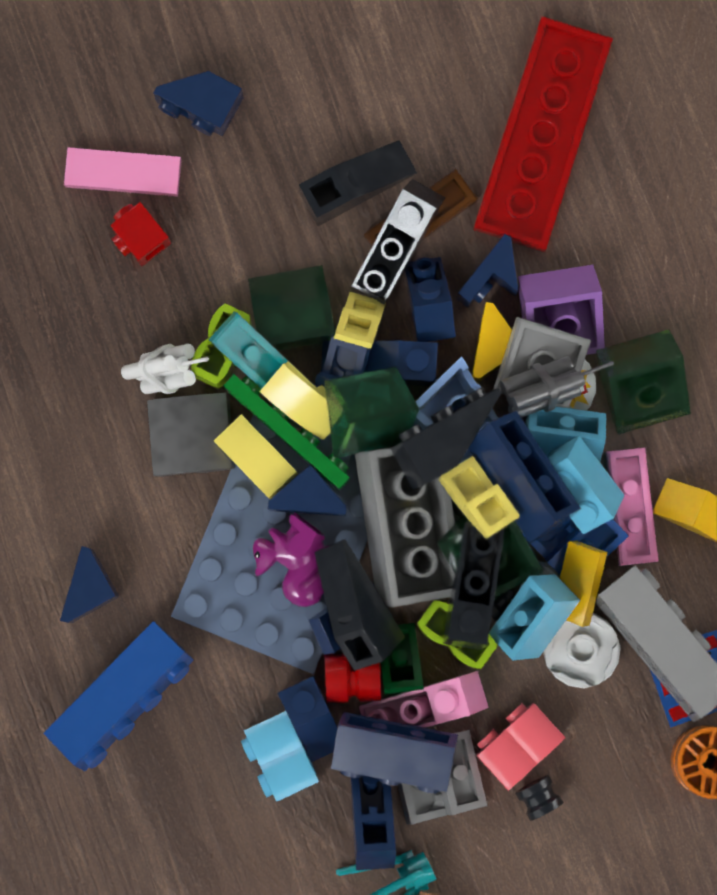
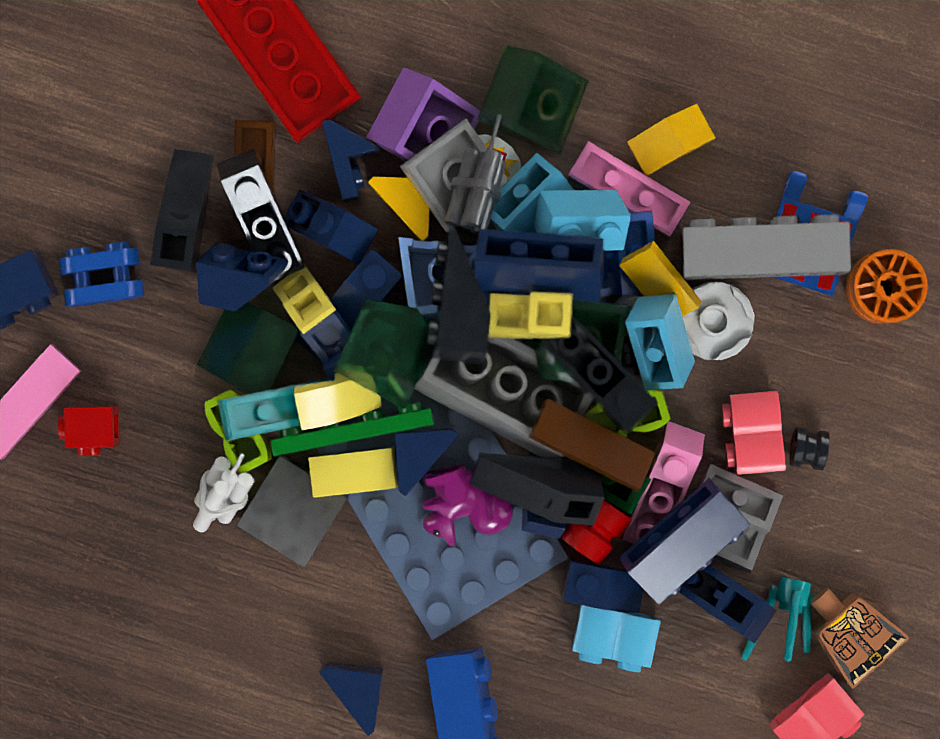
camera: 50 degrees left, 5 degrees up
none -> blue brick [59,242,145,307]
none -> dark blue slope [196,243,287,312]
none -> reddish brown tile [528,399,655,491]

